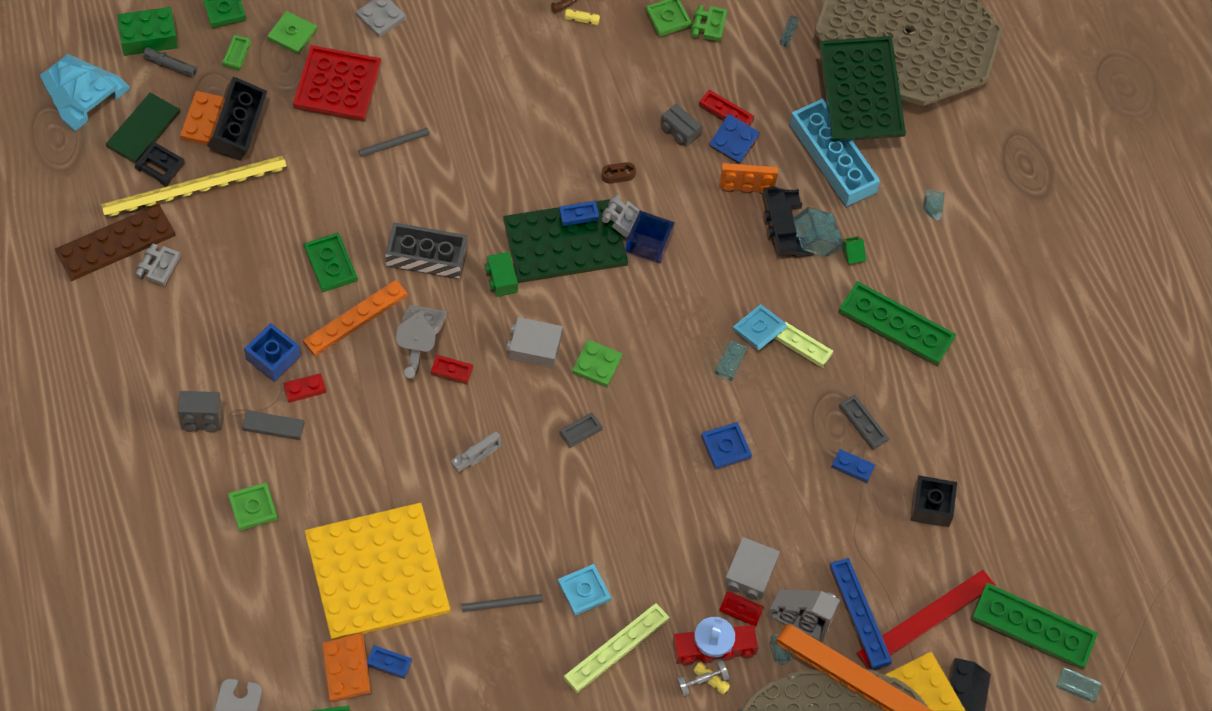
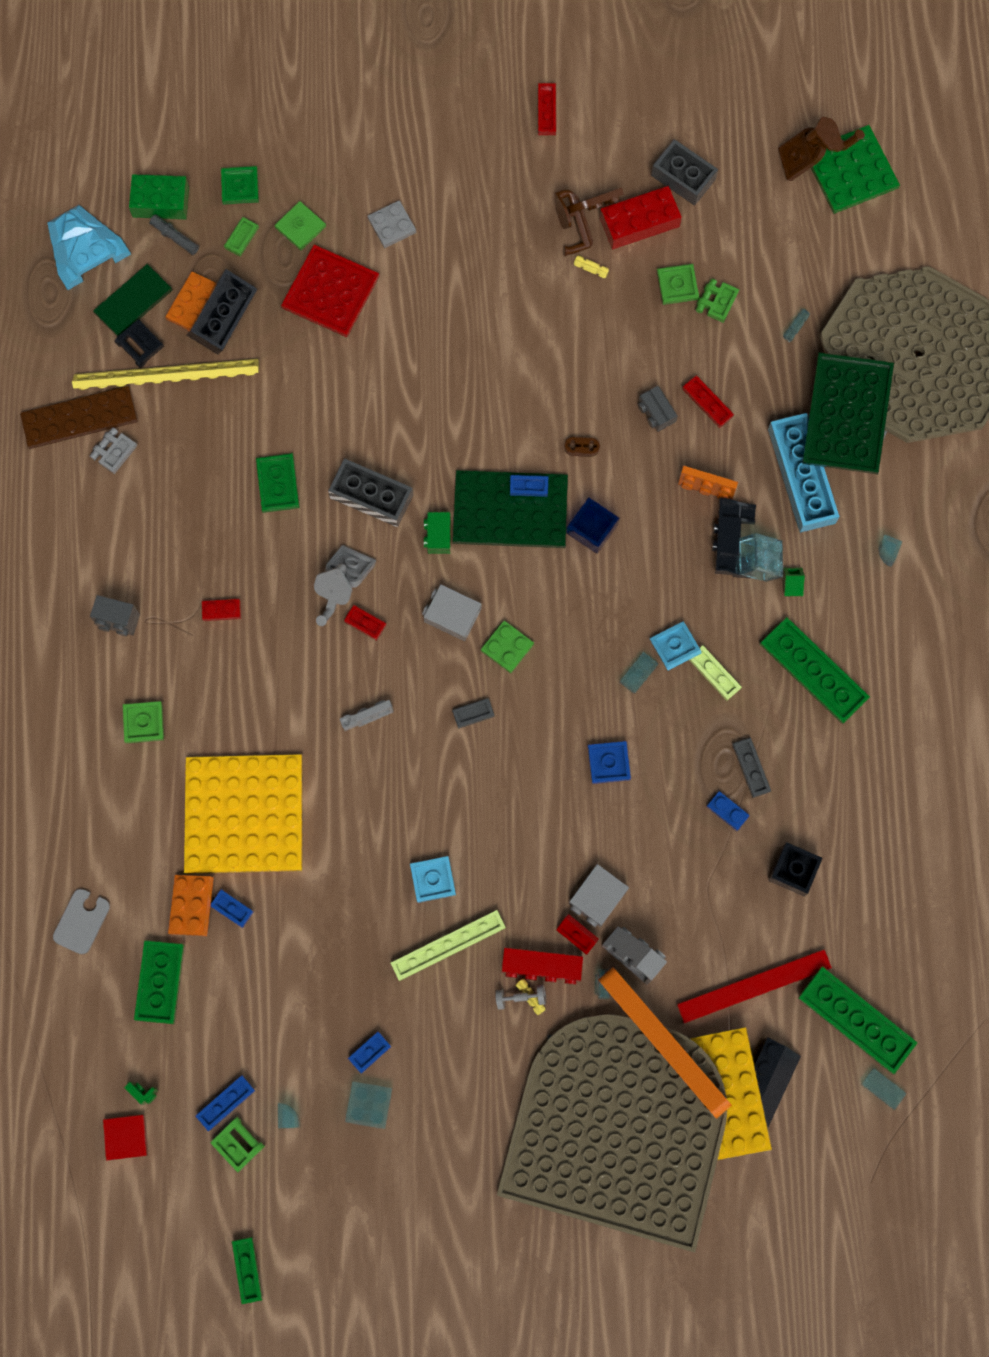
camera: 20 degrees right, 15 degrees up
dark grey tile [242,410,304,440] -> none
blue brick [244,323,300,382] -> none
orange plate [303,280,407,357] -> none
dark grey bar [358,128,430,157] -> none
dark grey bar [462,594,543,612] -> none
light grey plate [602,195,642,238] -> none
light blue tile [694,617,735,657] -> none
blue plate [709,114,760,164] -> none
blue plate [830,558,892,670] -> none

